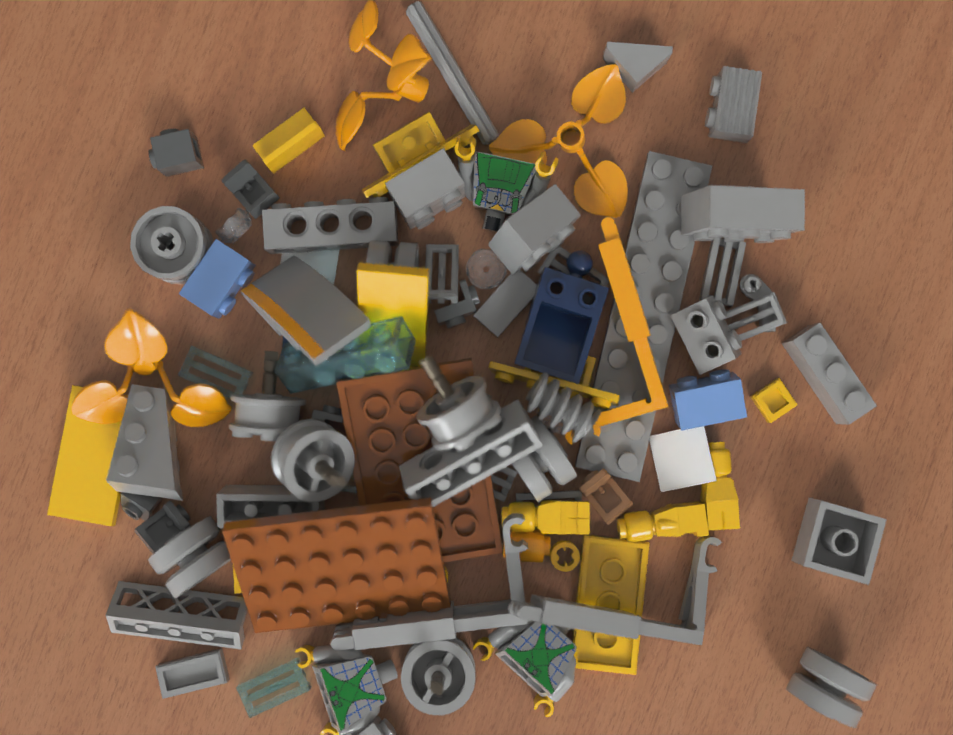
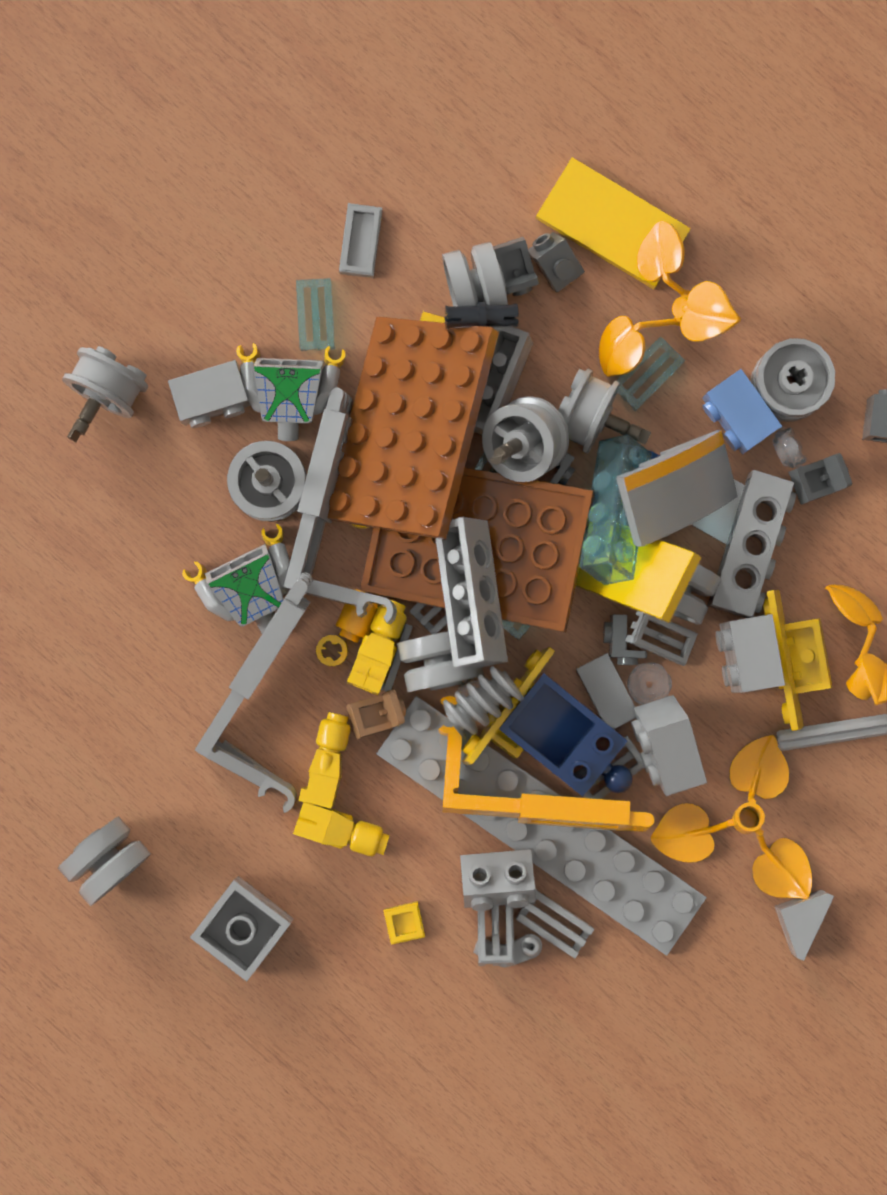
camera: 110 degrees right, 0 degrees up
light grey wedge [106,384,183,501] -> none
light grey fence [106,581,247,650] -> none
yellow panel [252,108,325,174] -> none
light grey wheel [416,356,501,451] -> none
torso [455,137,559,232] -> none
yellow tile [572,535,650,675] -> none
white sticker [649,426,716,492] -> none
medium blue brick [669,369,747,431] -> none
light grey brick [681,185,805,243] -> none
light grey brick [705,66,762,143] -> none
light grey brick [781,322,877,425] -> none
none -> black pin [445,302,519,329]

